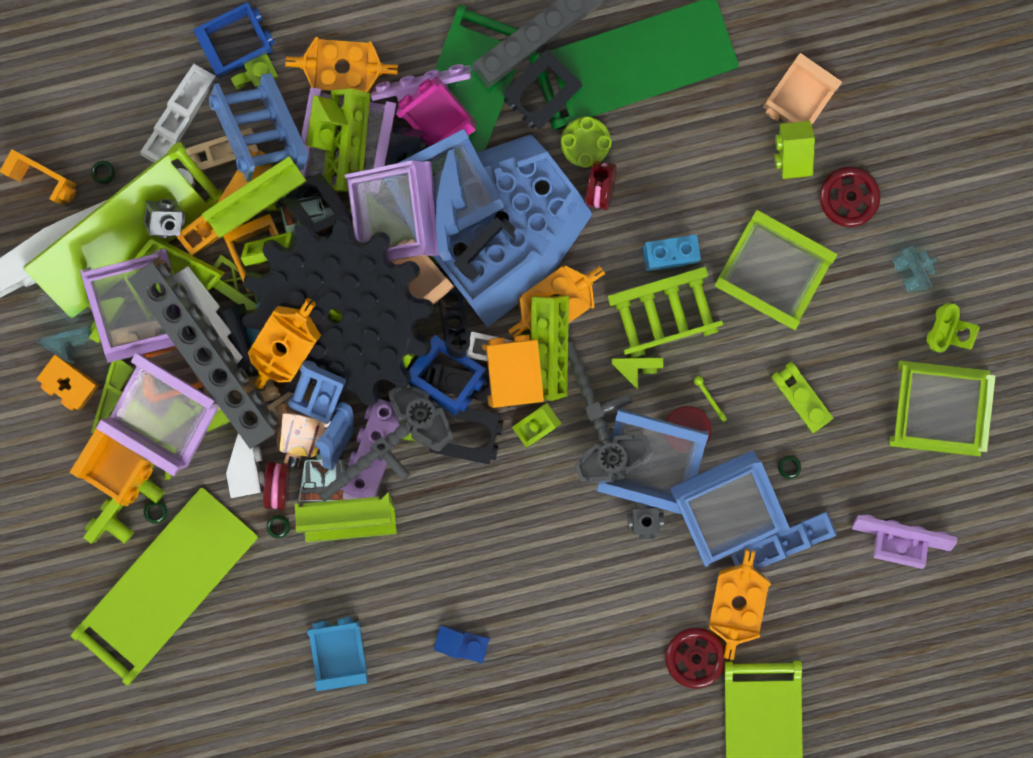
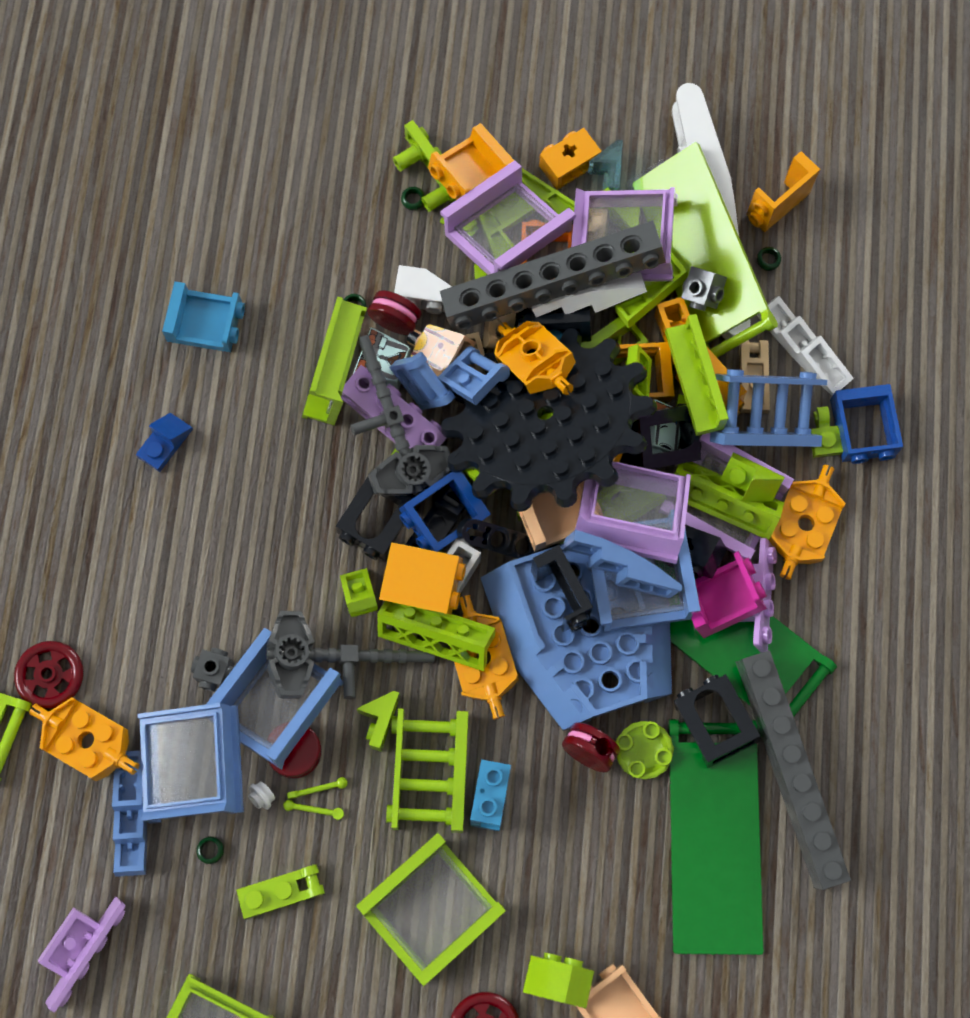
camera: 110 degrees right, 15 degrees down
lime flag [70,488,258,686] -> none
none -> white plate [248,781,275,810]
none -> lime hinge [283,799,344,820]

